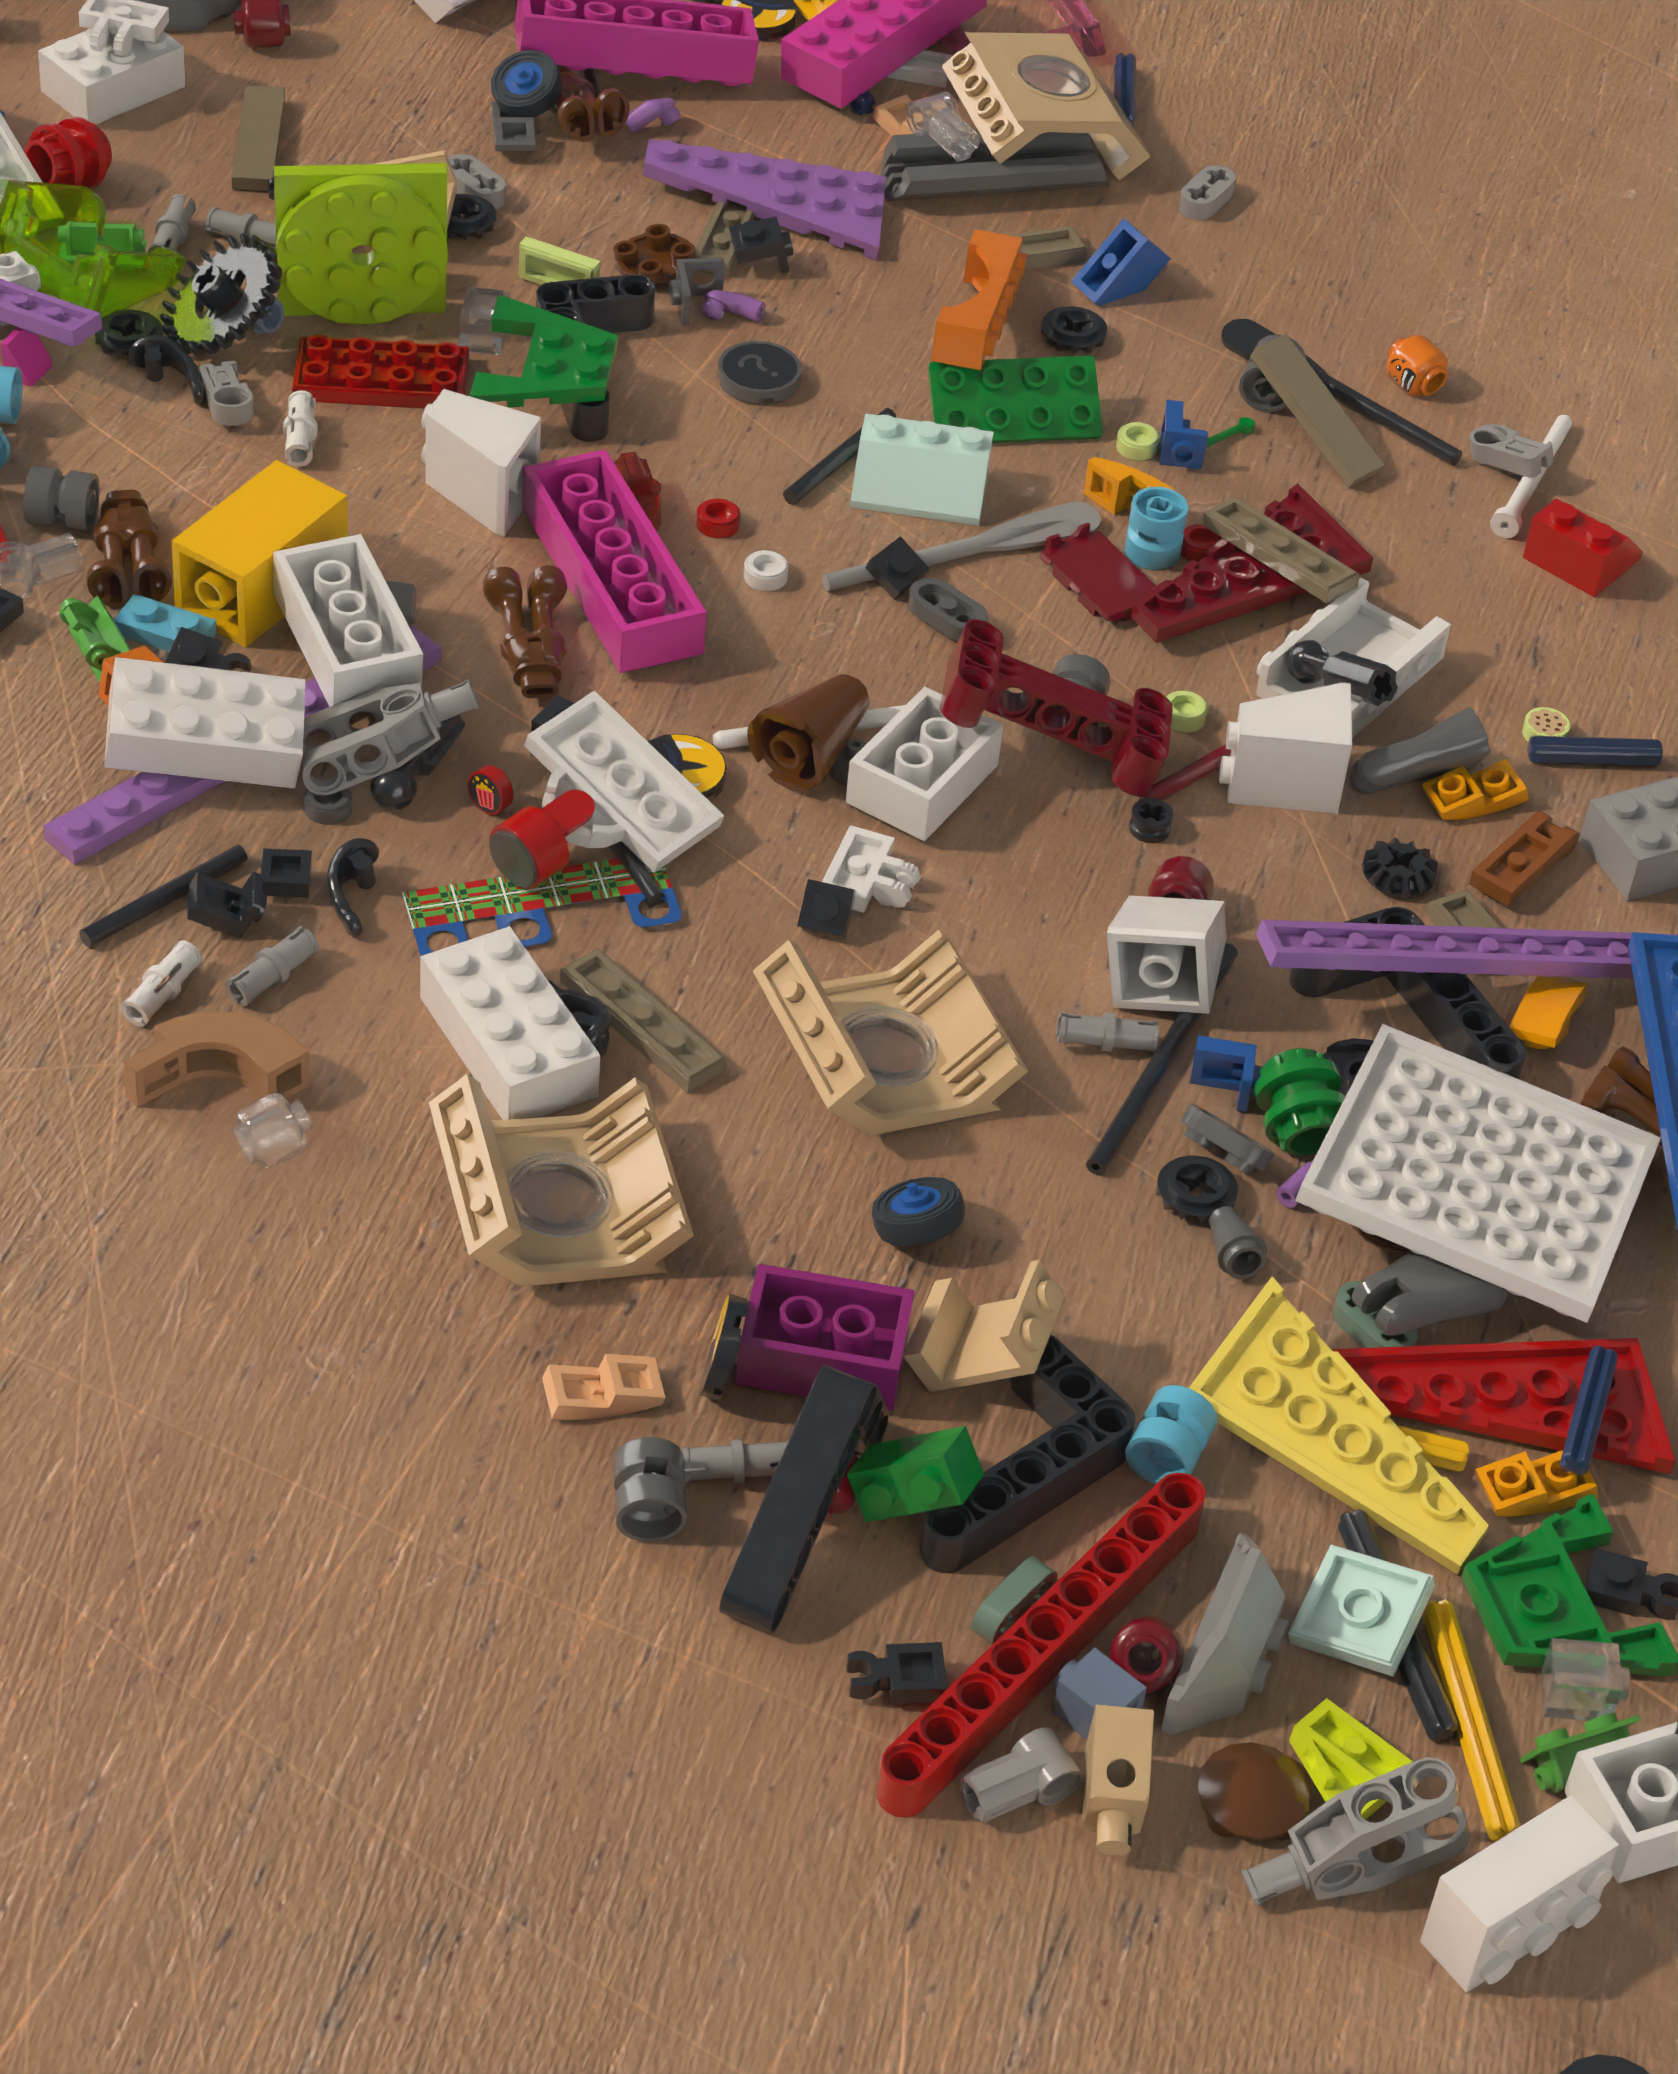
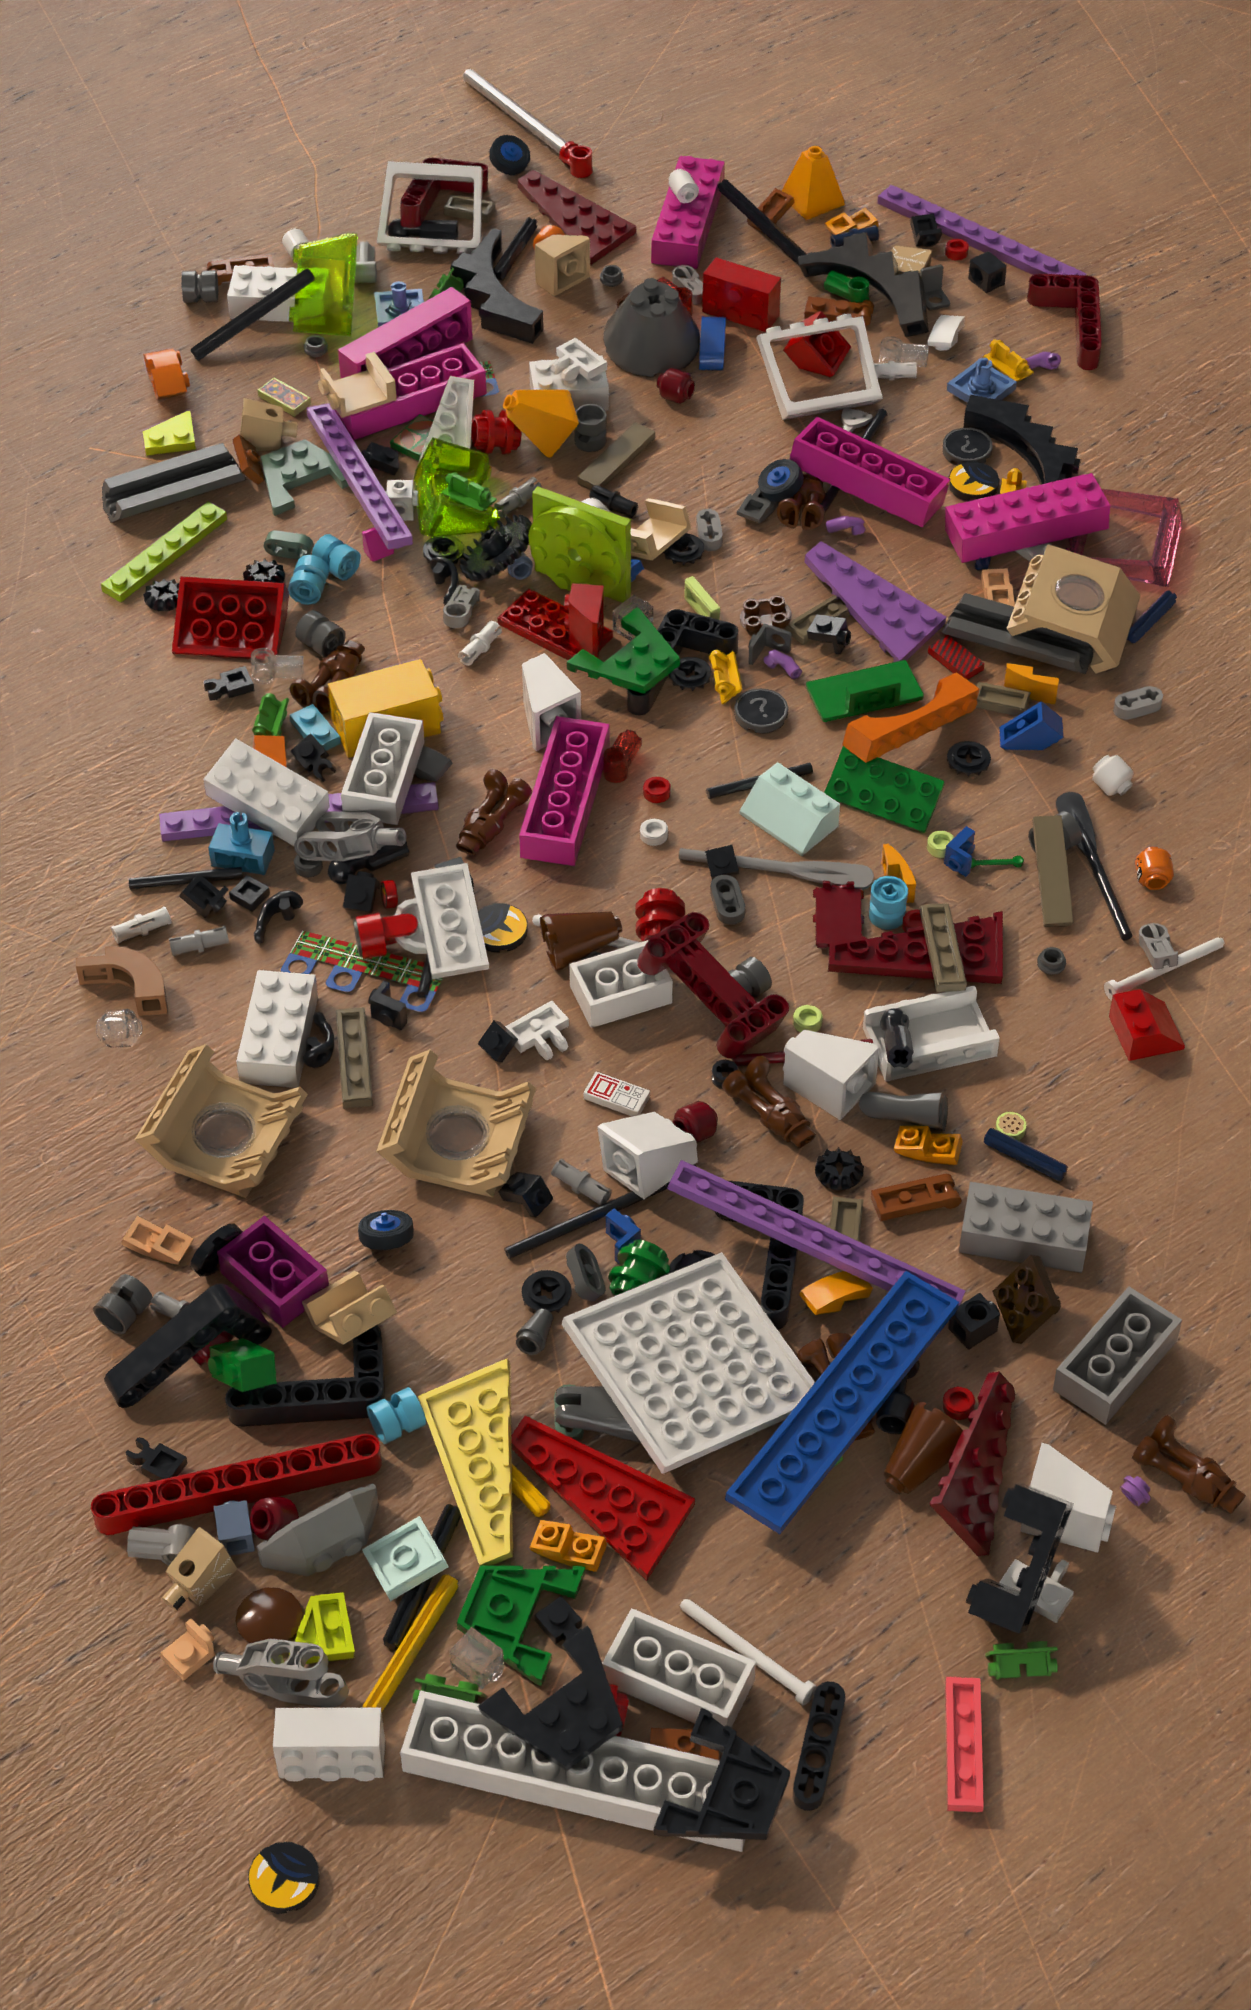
camera: 40 degrees right, 5 degrees up
clear piece [906,92,980,162] -> none
sand green beam [971,1556,1058,1645] -> none
dark blue axle [1560,1345,1618,1476] -> none
none -> light nougat bracket [161,1618,215,1681]
none -> dark azure brick [208,812,275,875]
none -> black bracket [343,871,381,913]
none -> black bracket [368,980,407,1030]
none -> black bracket [498,1172,553,1218]
none -> light orange slope [503,389,579,458]
none -> red slope [564,583,604,659]
none -> dark grey wheel [574,404,607,452]
none -> white tile [583,1071,650,1116]
none -> red piece [635,888,685,942]
none -> black gear [669,657,712,691]
none -> yellow hinge [709,650,743,705]
none -> reddish brown piece [722,1056,816,1148]
none -> green bracket [806,660,924,722]
none -> red tile [928,635,985,680]
none -> light orange slope [1004,663,1059,704]
none -> dark grey plate [1037,947,1066,975]
none -> white head [1092,755,1134,796]

